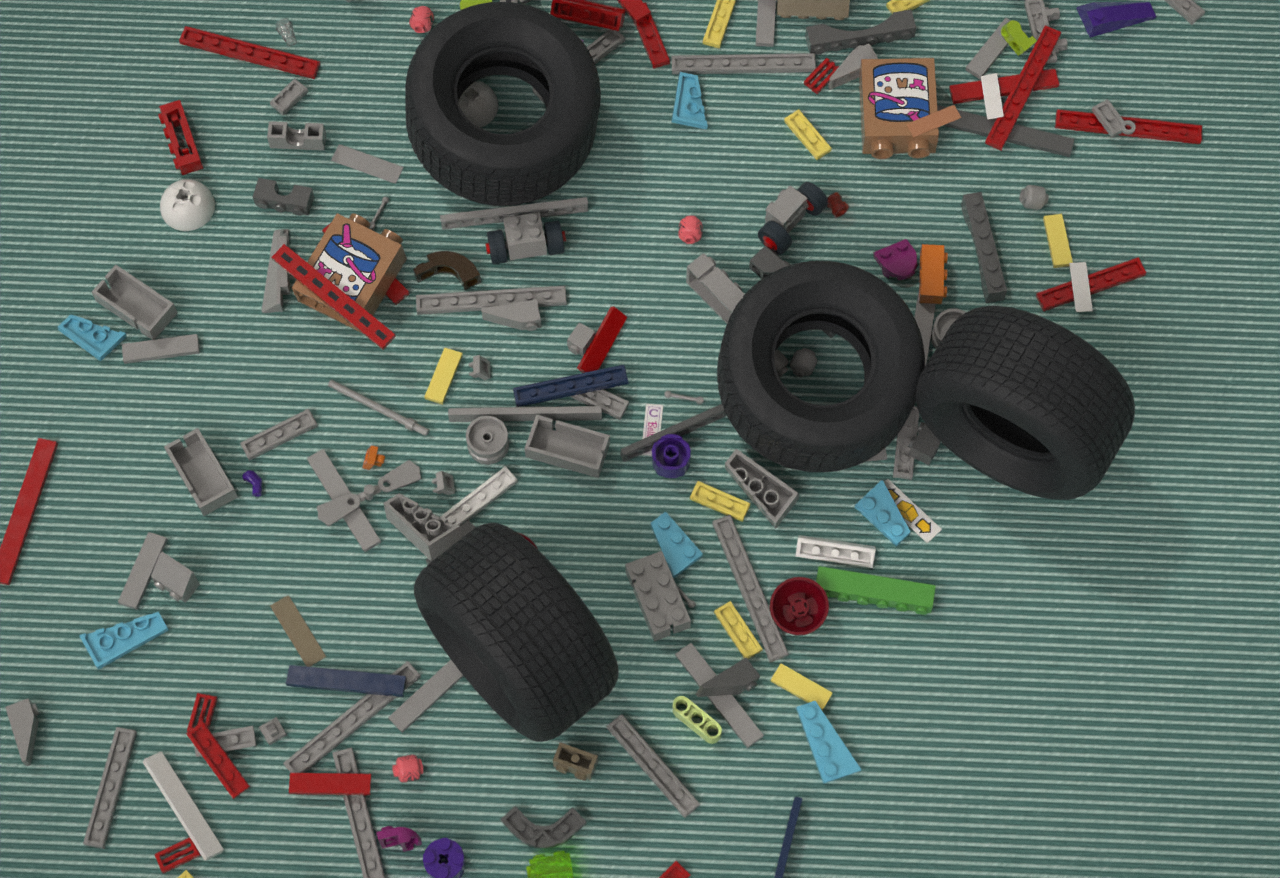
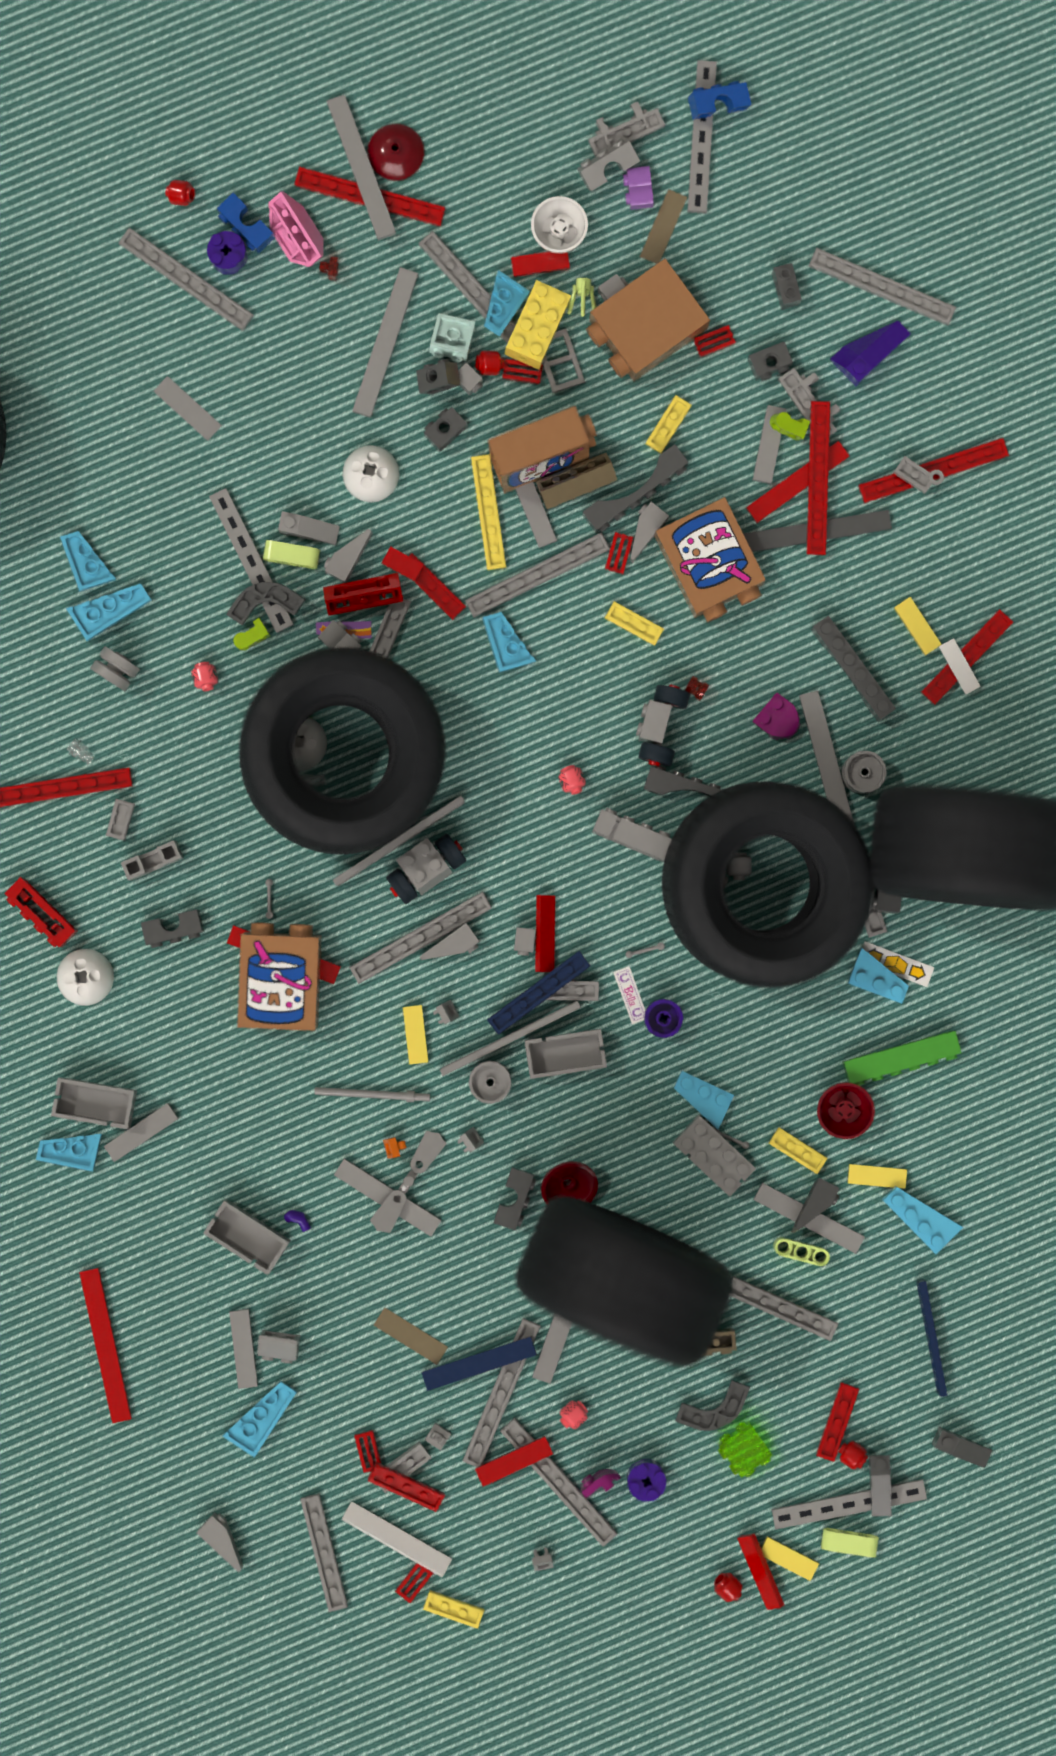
camera: 30 degrees left, 20 degrees up
light grey tile [240,409,318,461] -> none
light grey wedge [262,229,290,313] -> none
red tile [271,244,396,350] -> none
light grey sticker [331,144,404,184] -> none
light grey wedge [383,493,462,562] -> none
dark brown arch [413,251,481,290] -> none
white tile [440,466,518,527] -> none
dark grey tile [620,404,726,462] -> none
light yellow tile [690,481,751,522] -> none
light grey tile [712,515,788,663] -> none
light grey wedge [725,449,799,529] -> none
white slope [795,535,876,568] -> none
nougat sticker [906,105,961,137] -> none
orange brick [919,244,948,304] -> none
white sticker [981,73,1004,120] -> none
light grey head [1019,185,1049,210] -> none

